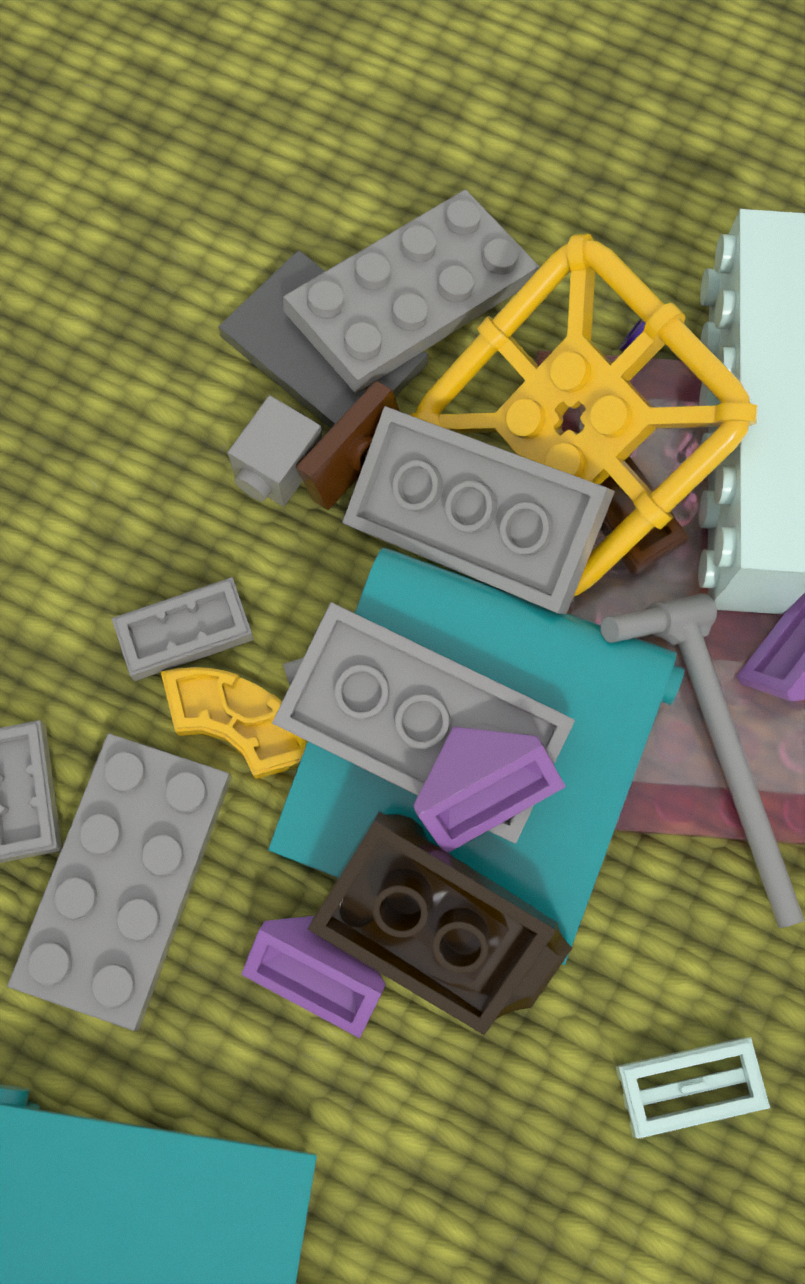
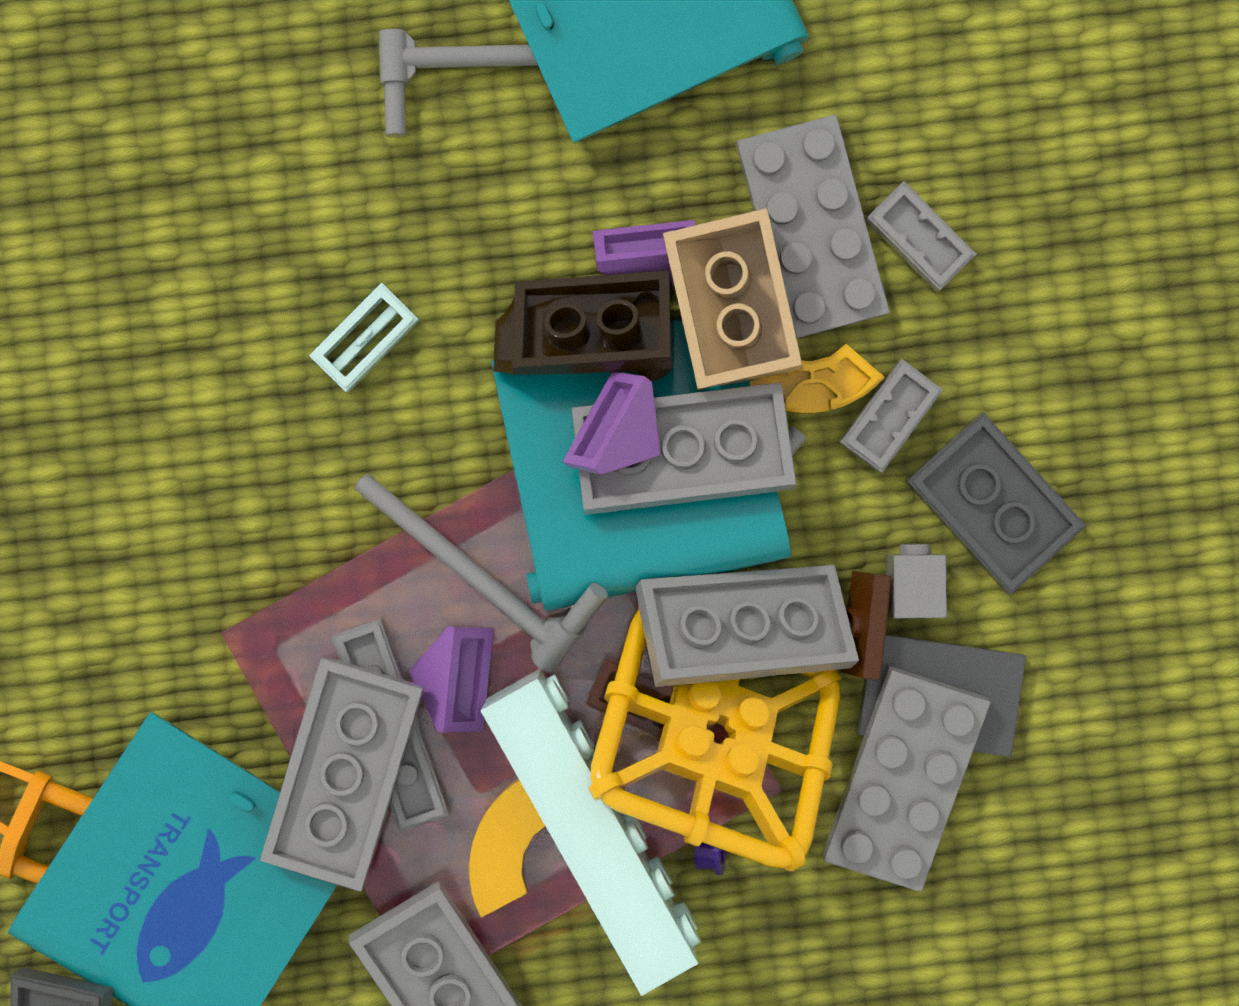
camera: 150 degrees right, 15 degrees up
none -> tan slope [663,208,803,390]
none -> dark grey tile [905,412,1086,595]

